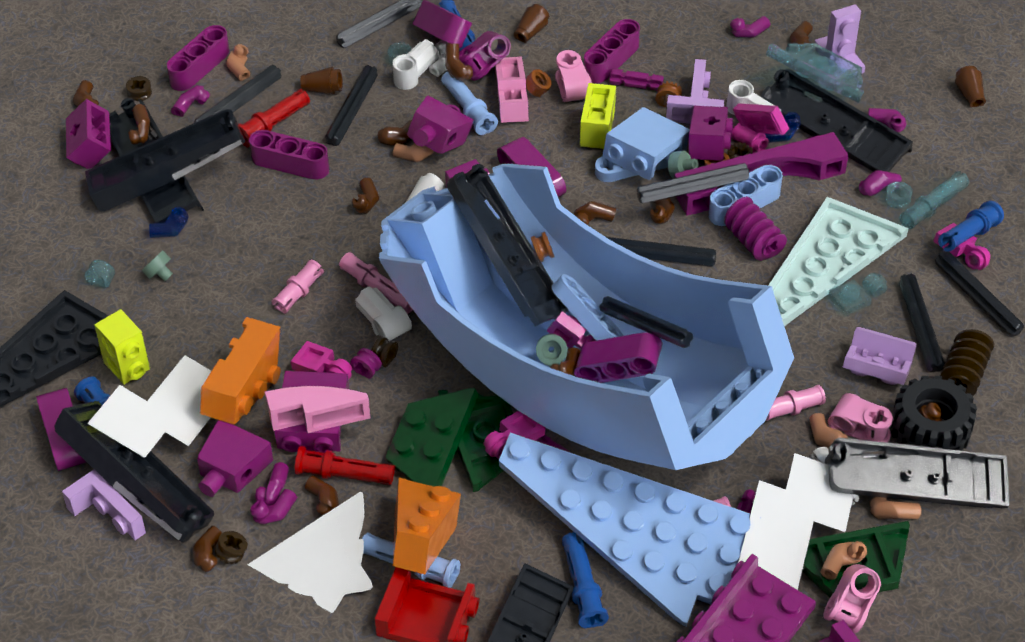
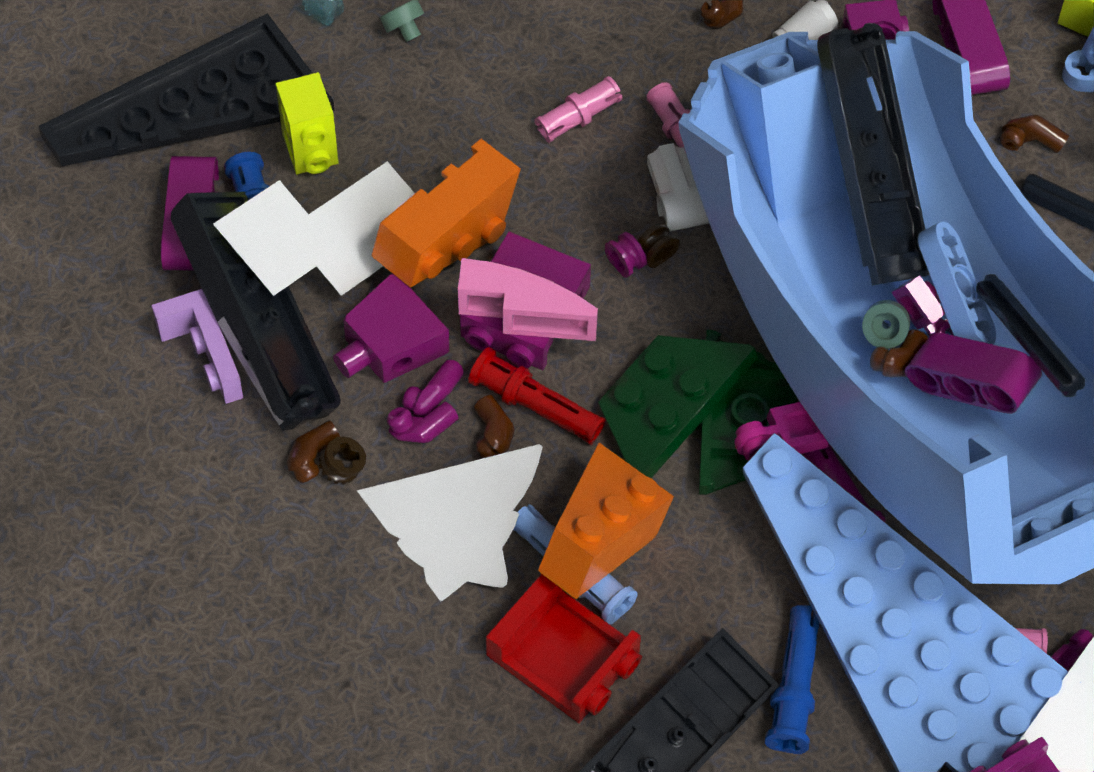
camera: 20 degrees right, 10 degrees up
dark pink plate [291,341,352,380] -> none
dark orange bush [531,232,555,262] -> none

